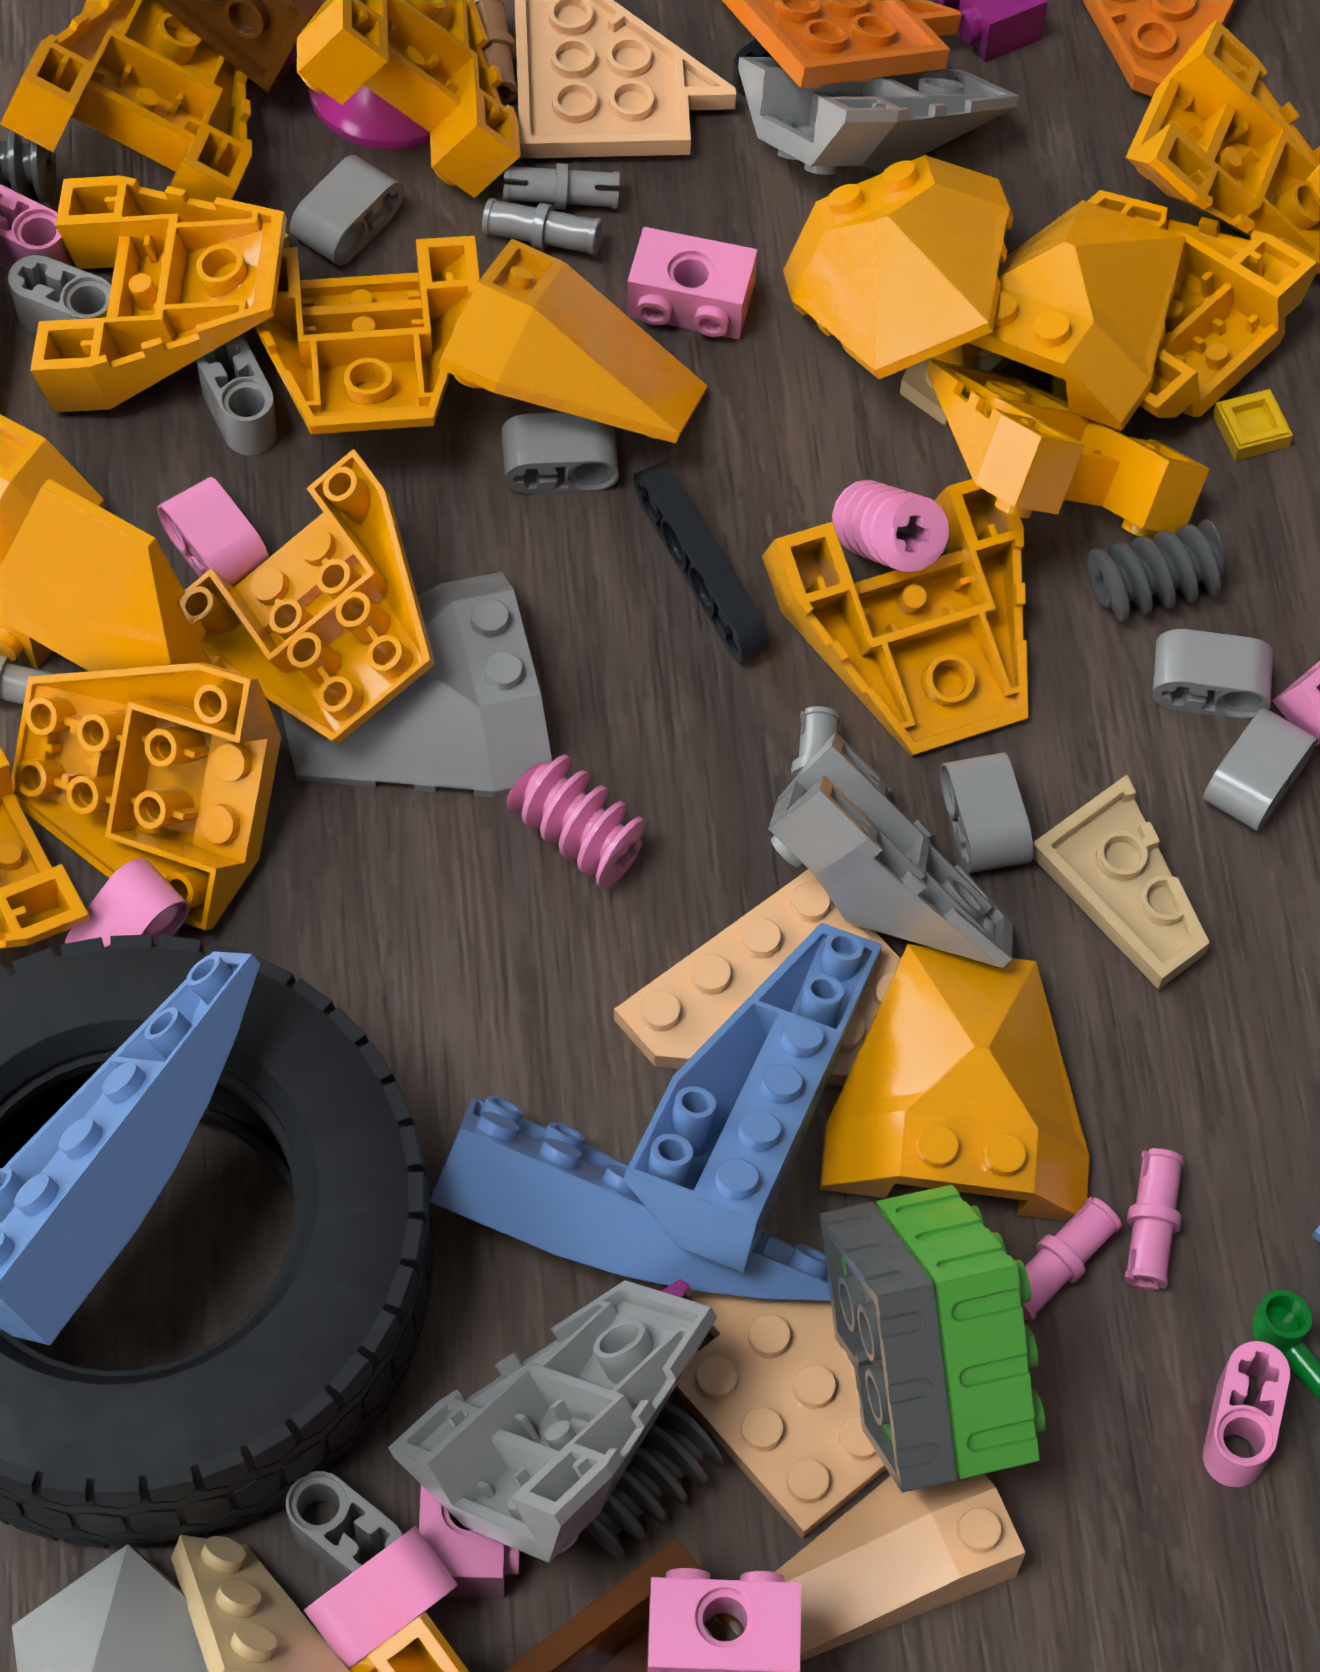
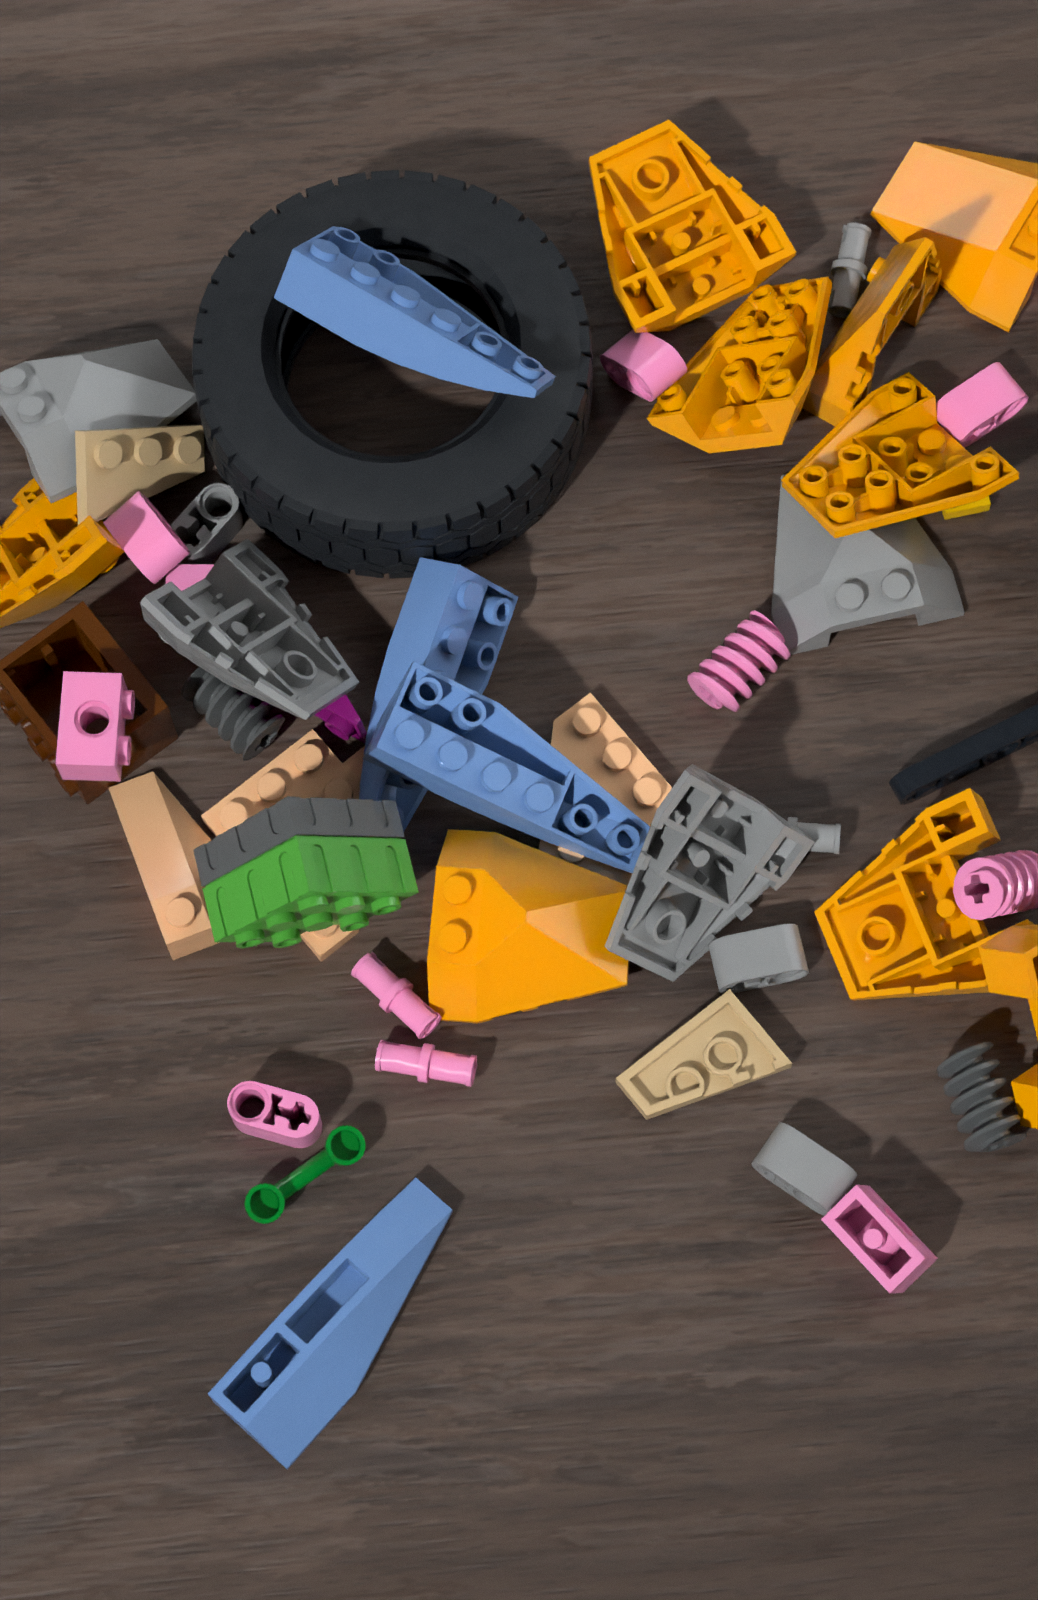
camera: 95 degrees right, 10 degrees up
light grey beam [1152,629,1274,719] -> none

